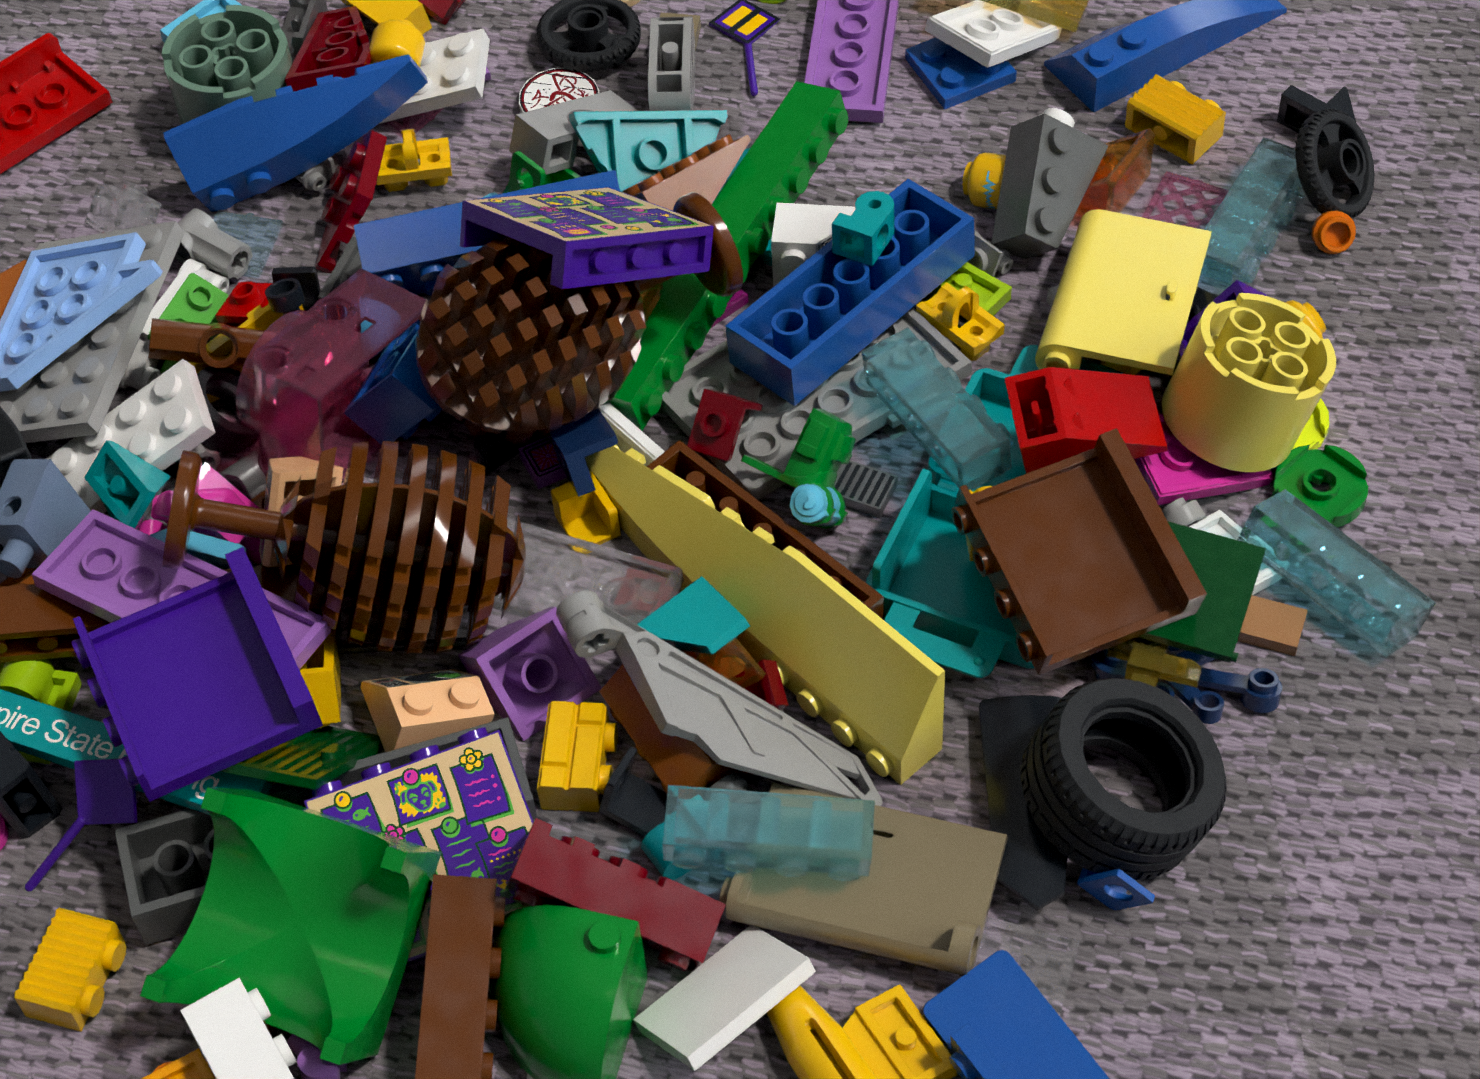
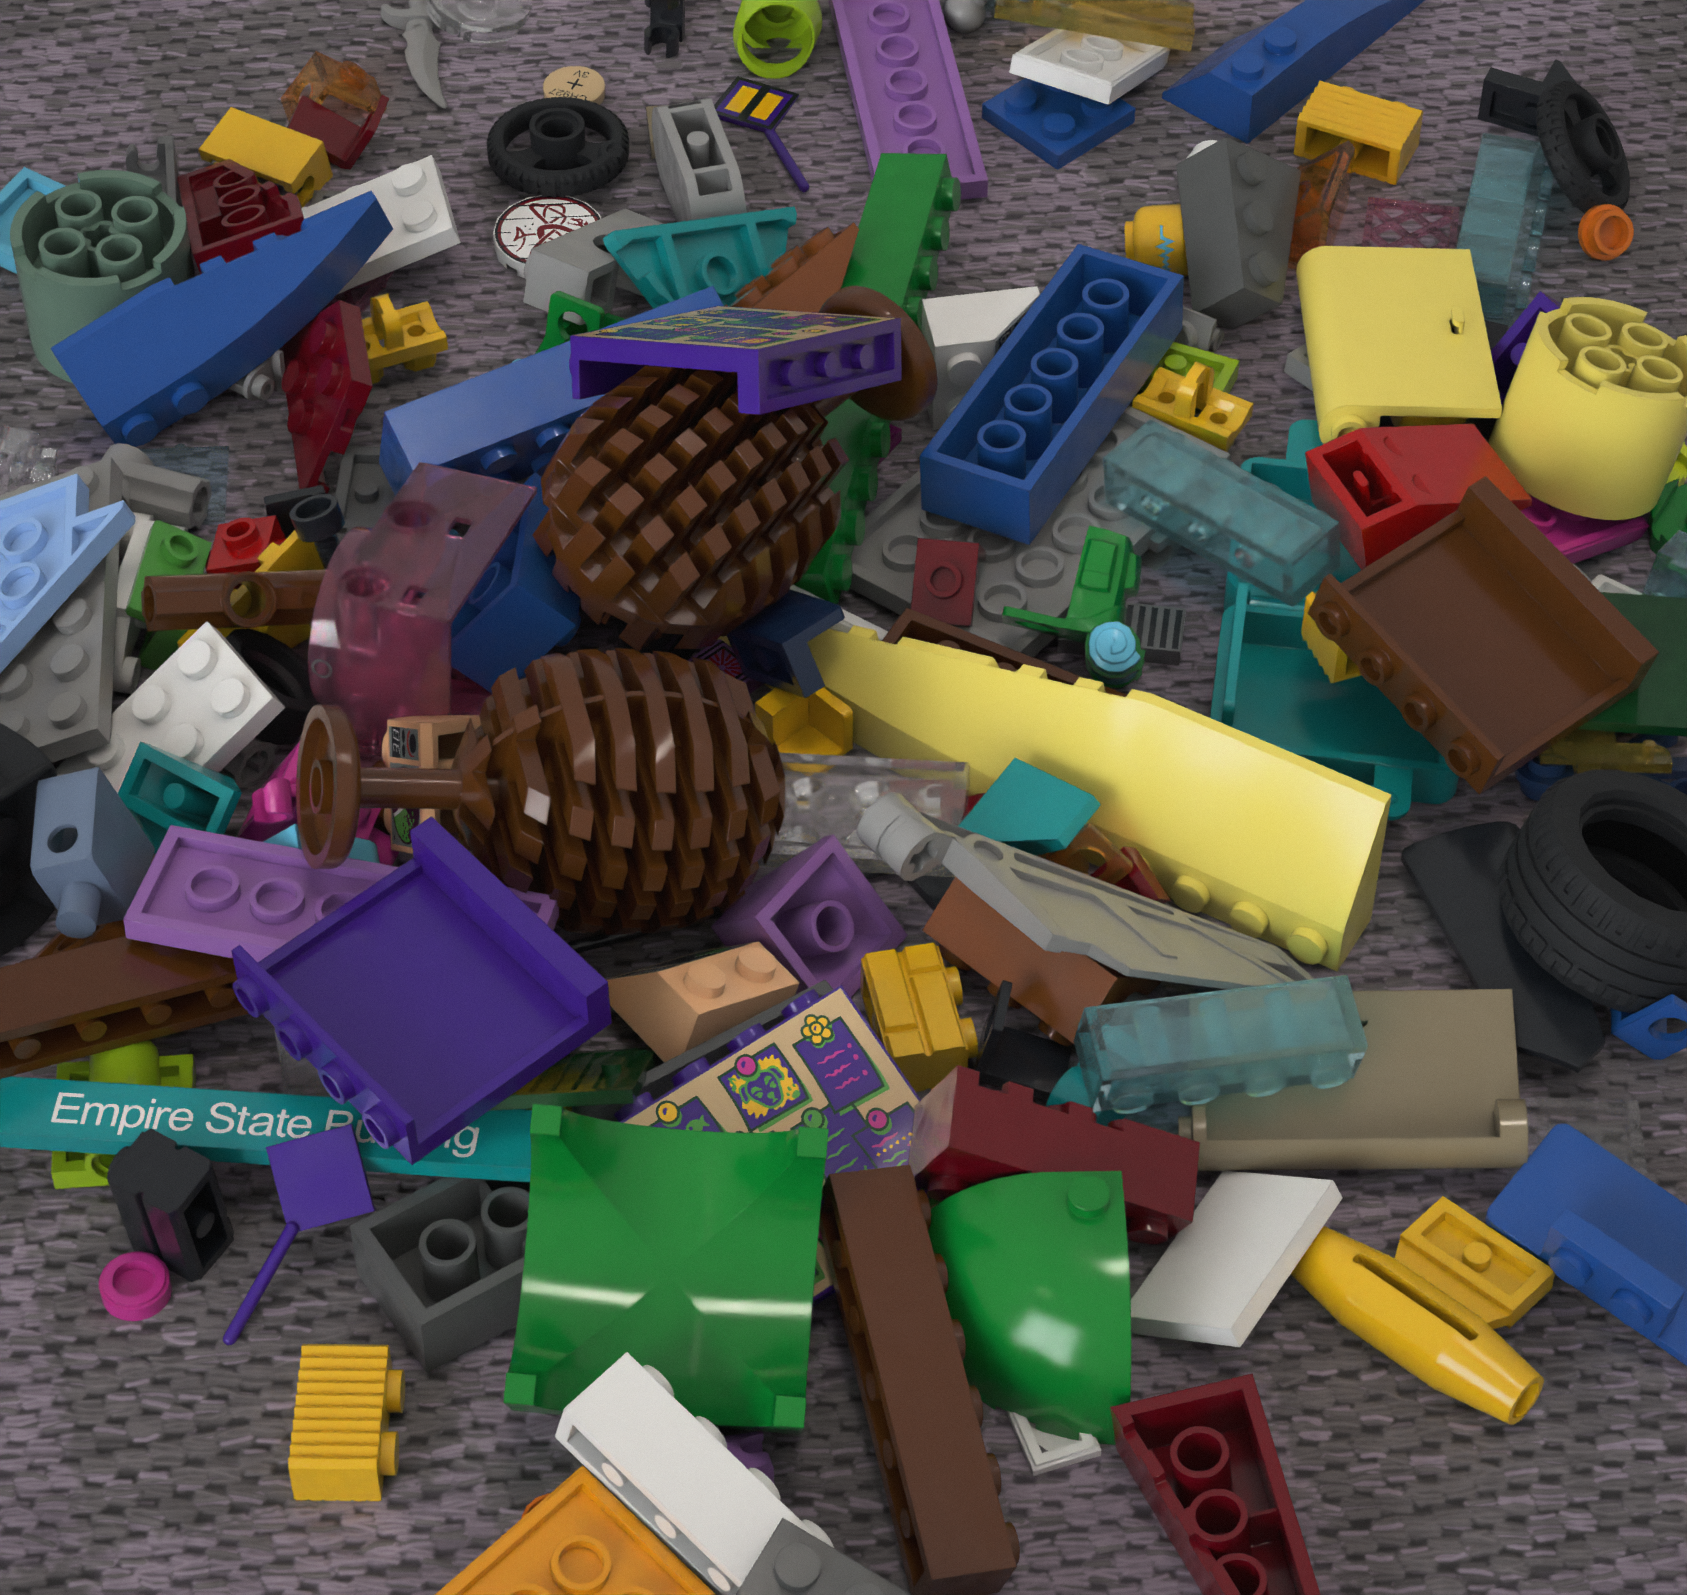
camera: 20 degrees left, 5 degrees down
yellow head [369,18,425,67] -> none
teal leg [831,191,895,266] -> none

